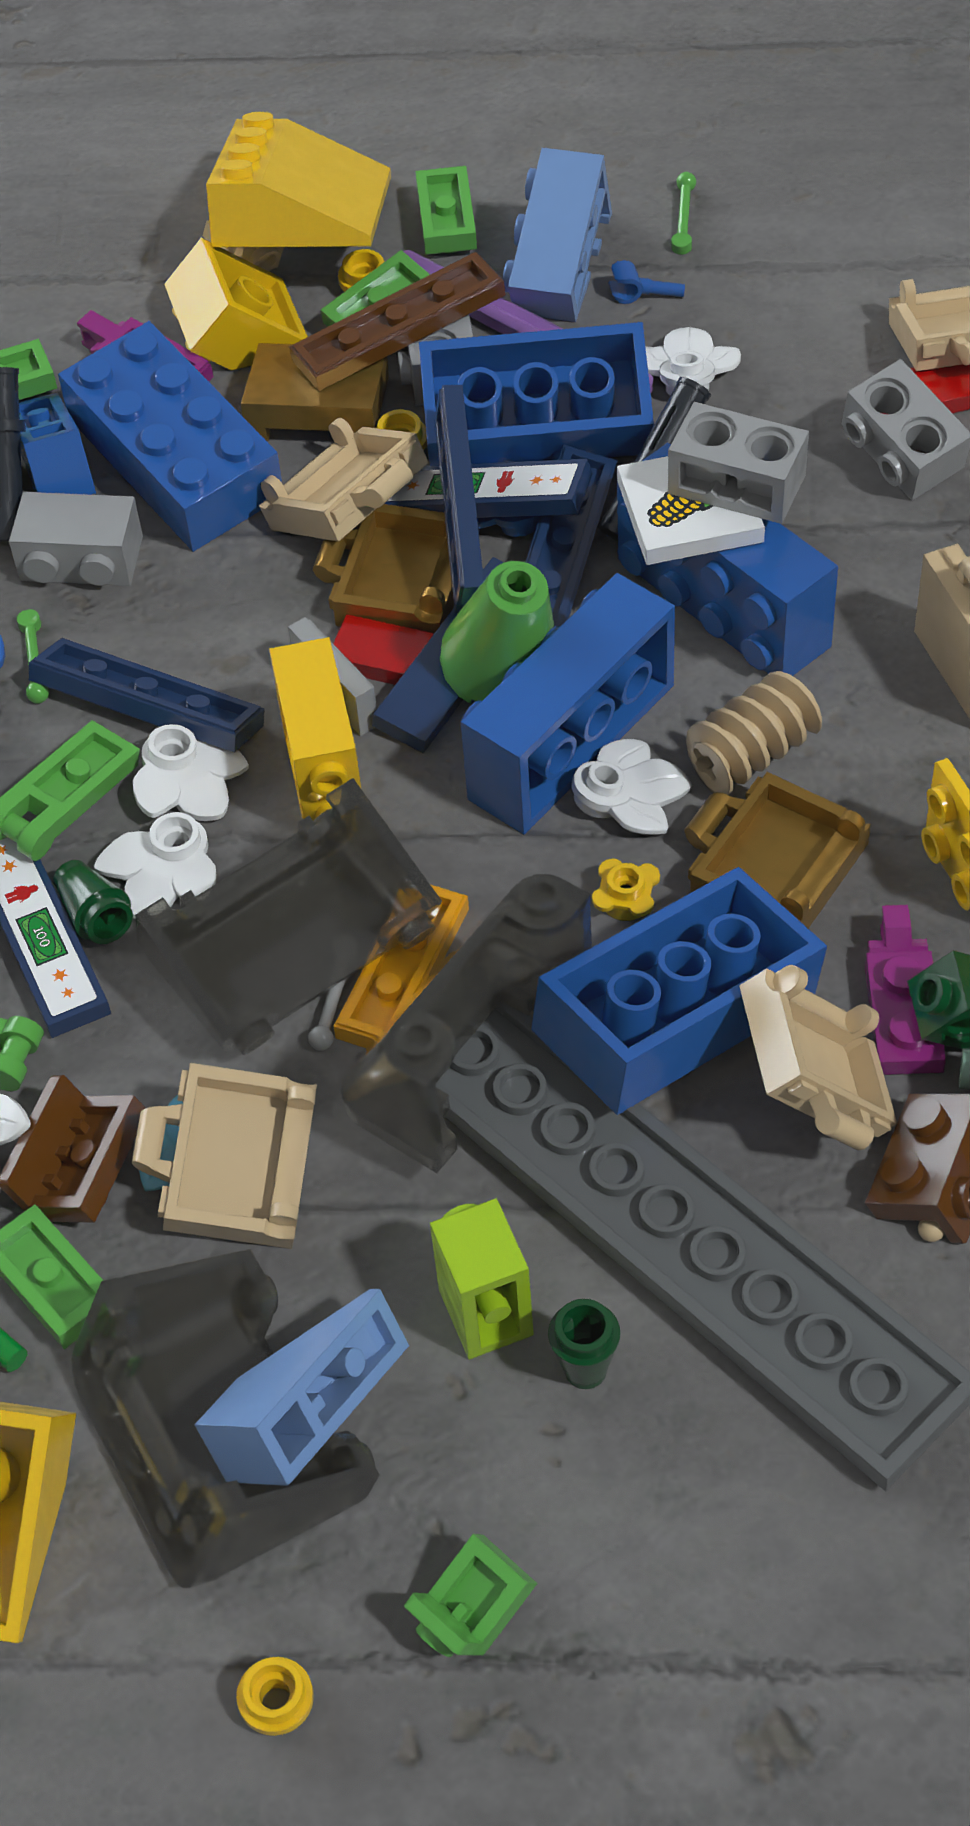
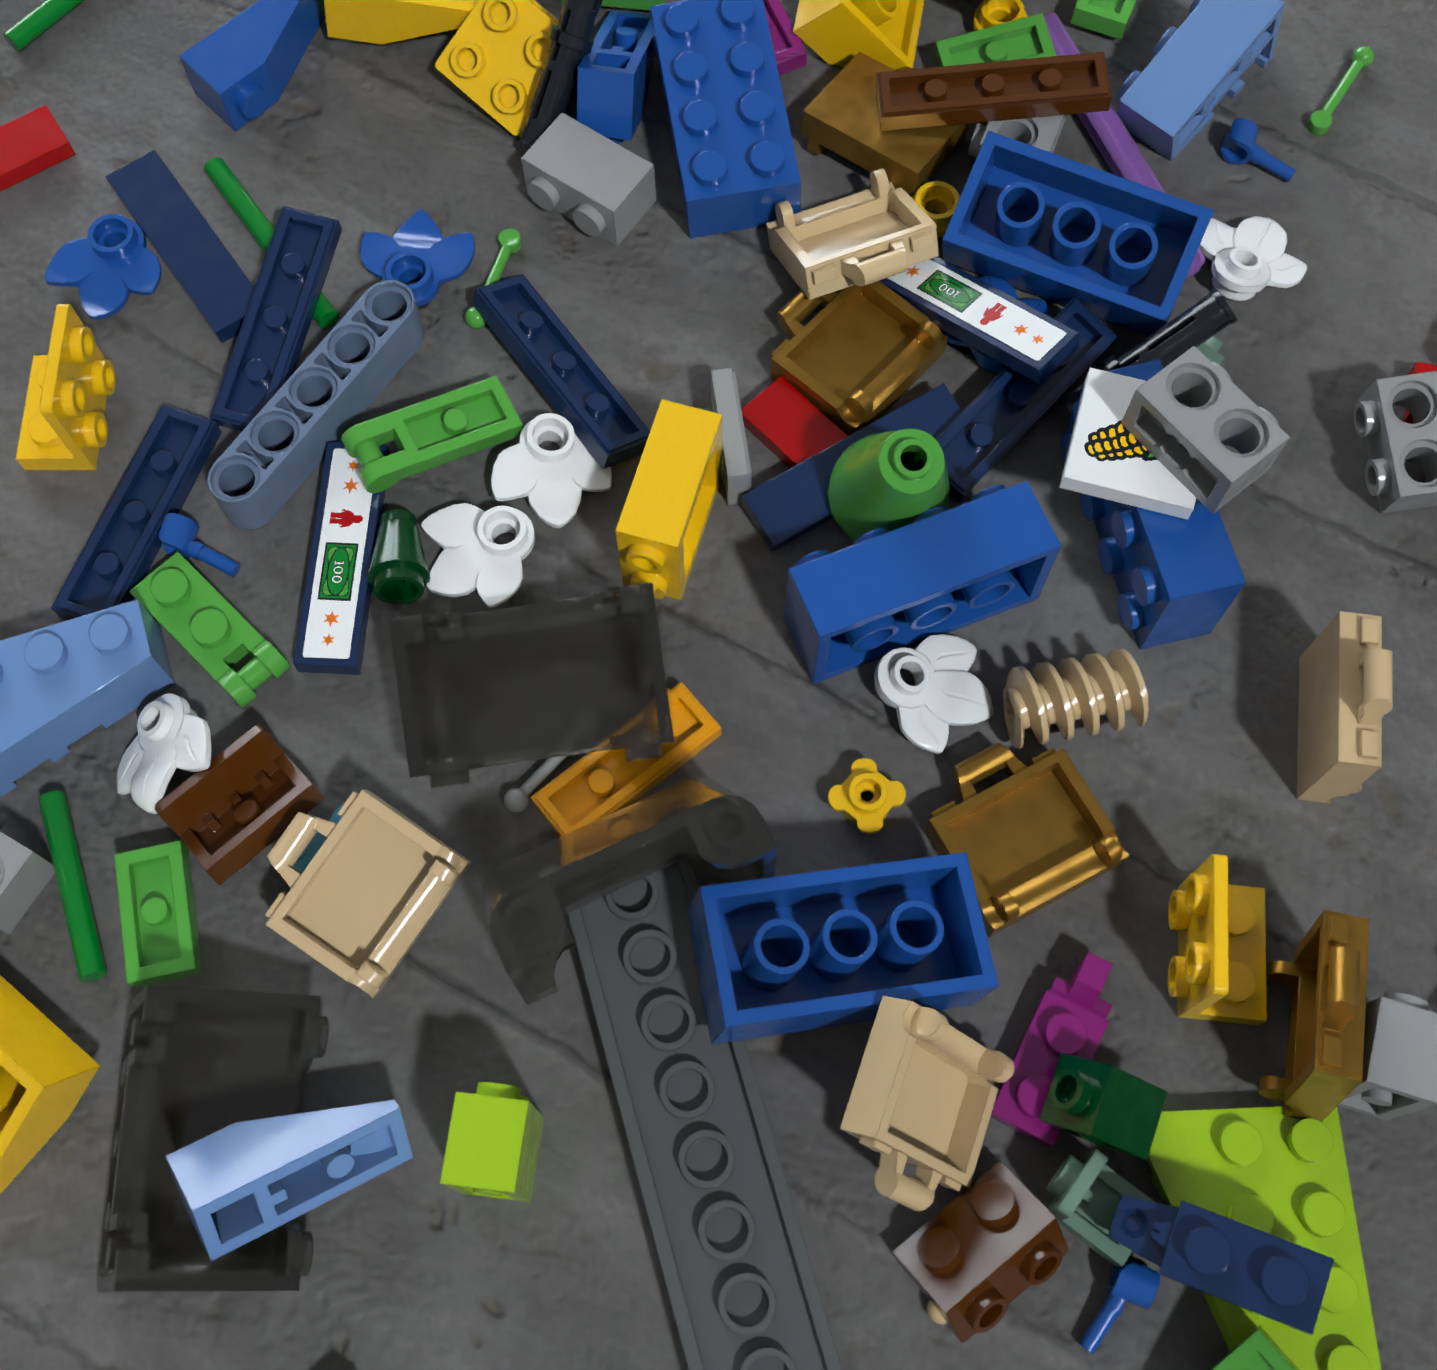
camera: 25 degrees right, 15 degrees up
dark blue tile [435,385,484,614] -> none
dark green cone [548,1299,620,1389] -> none

